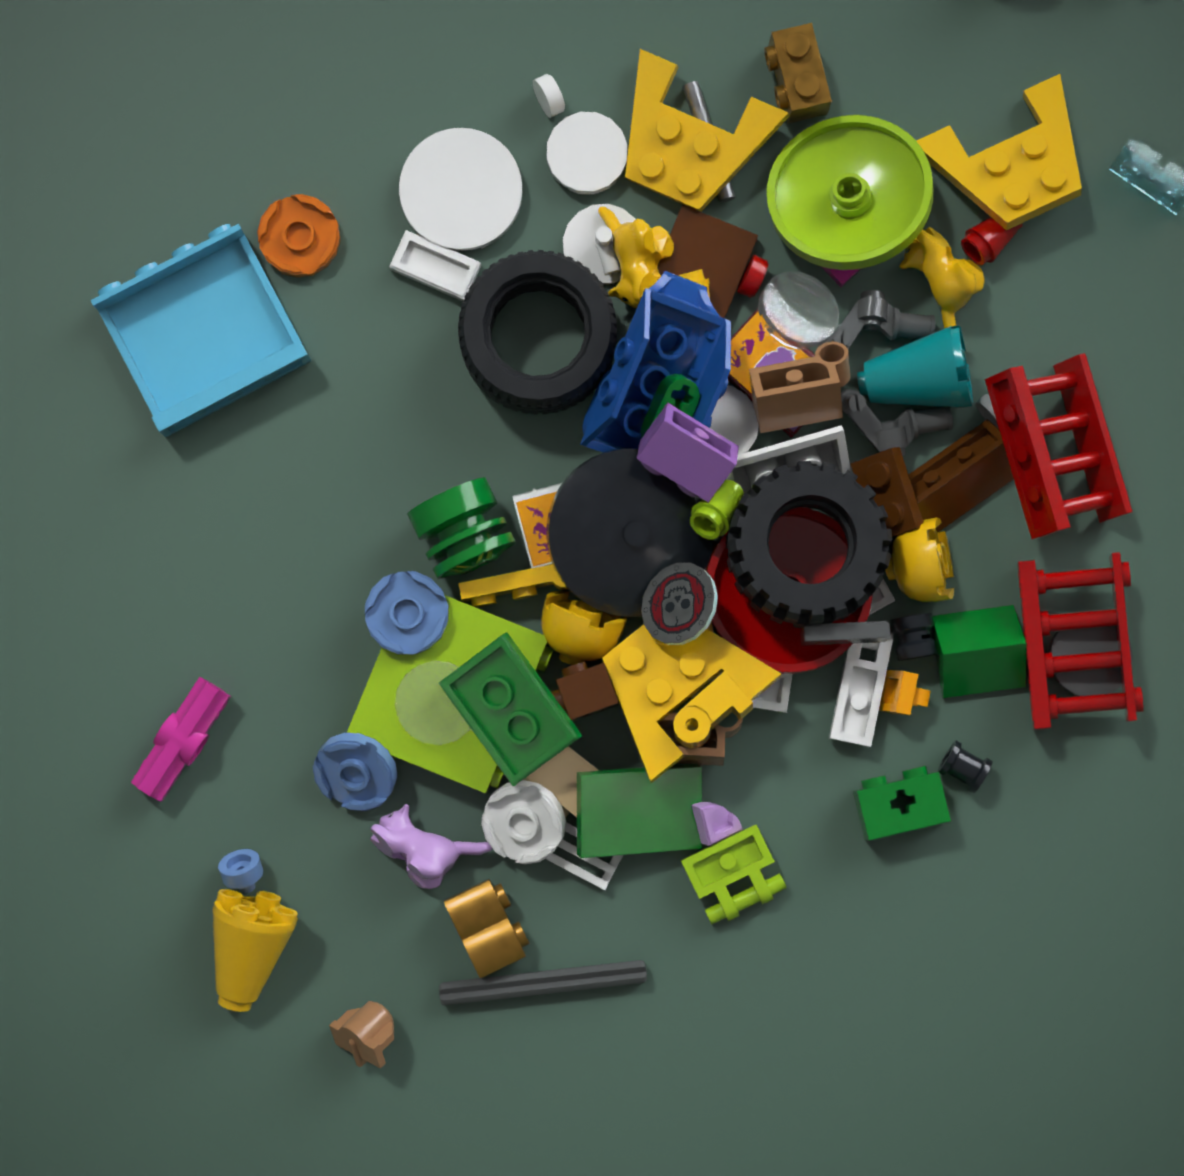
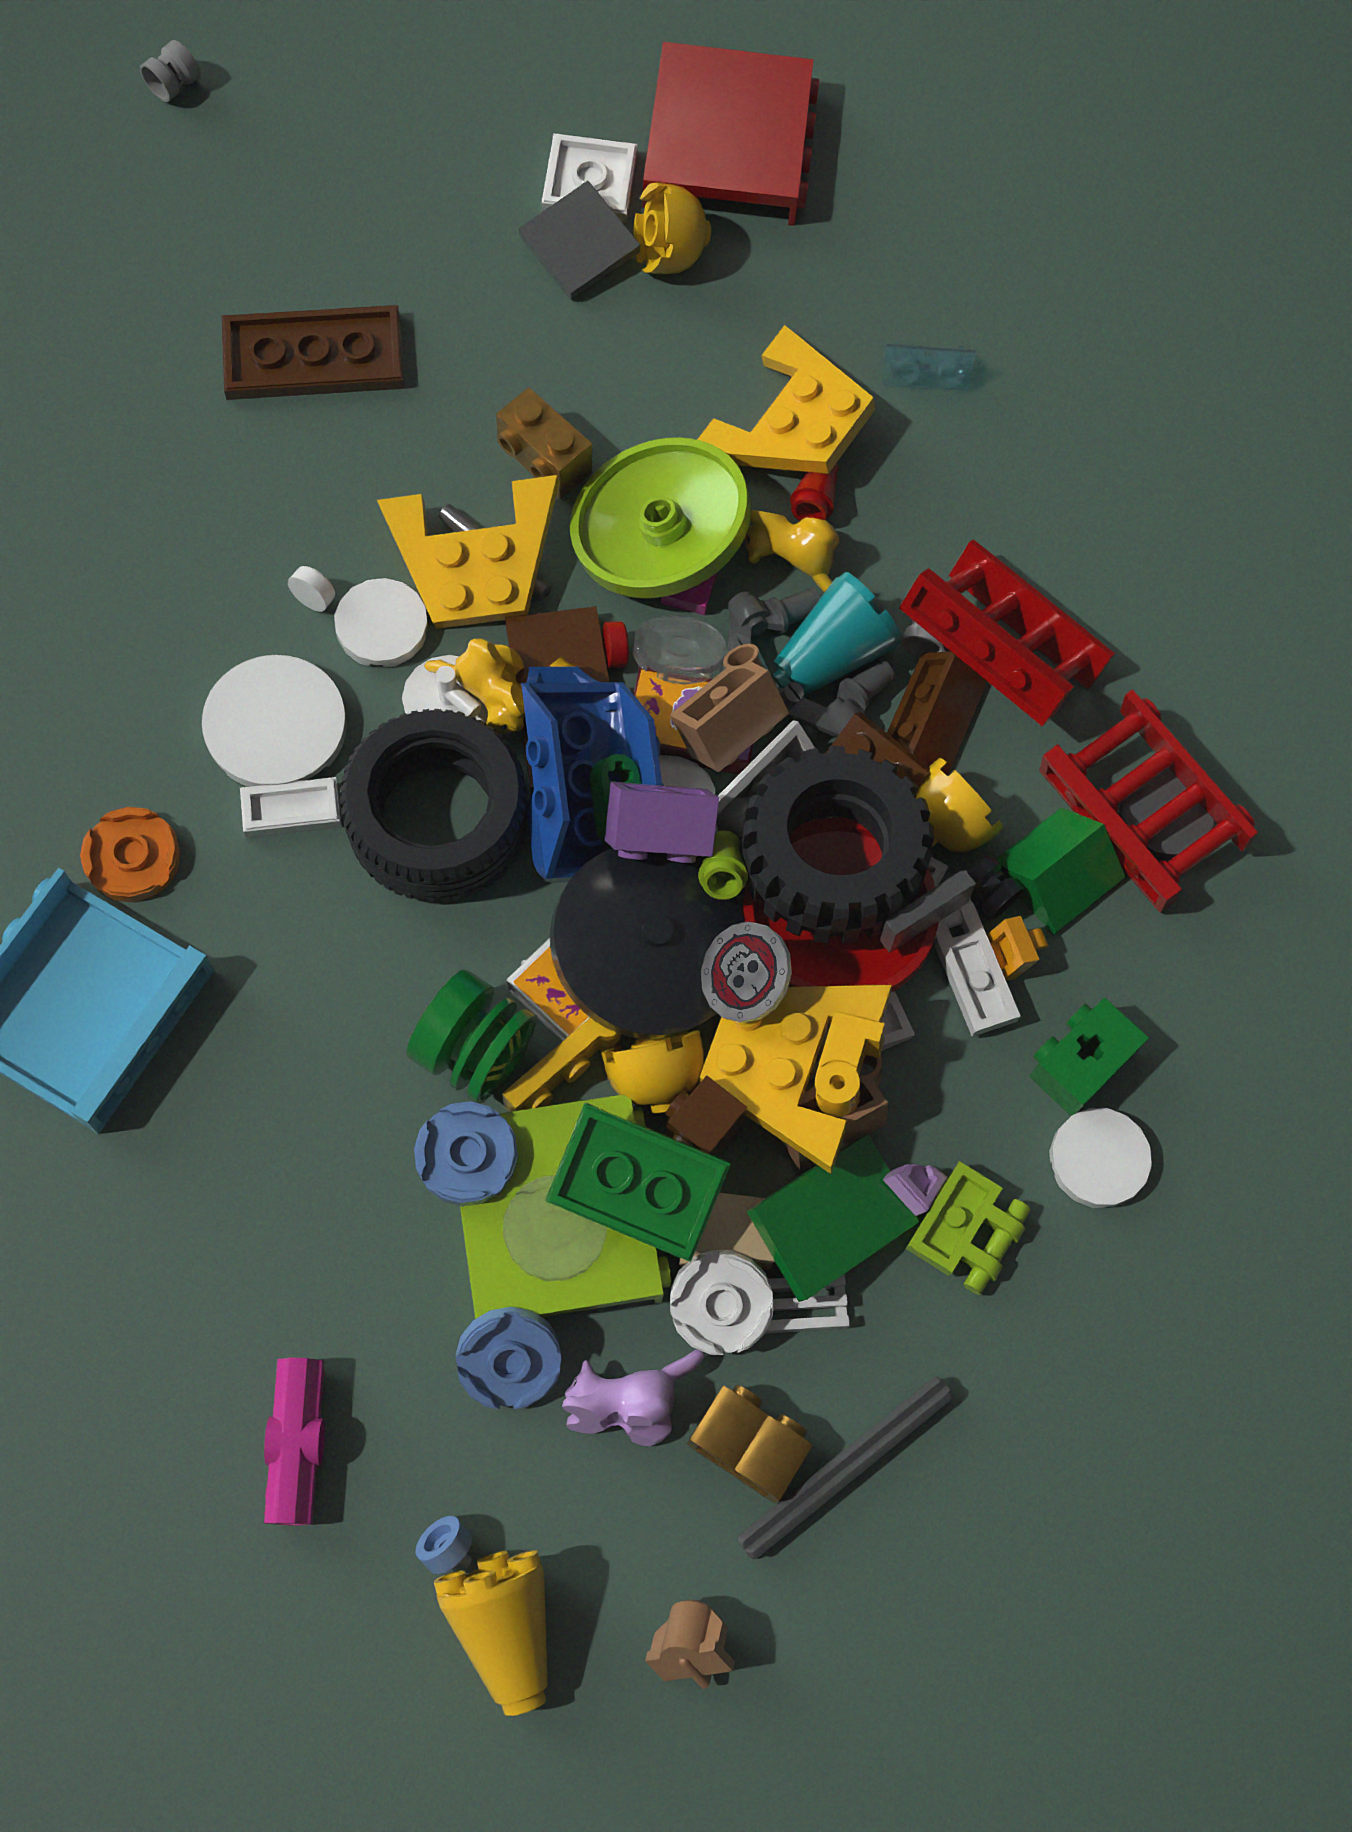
camera: 35 degrees left, 15 degrees down
black bush [937,740,993,793] -> none
none -> white tile [1049,1108,1152,1208]

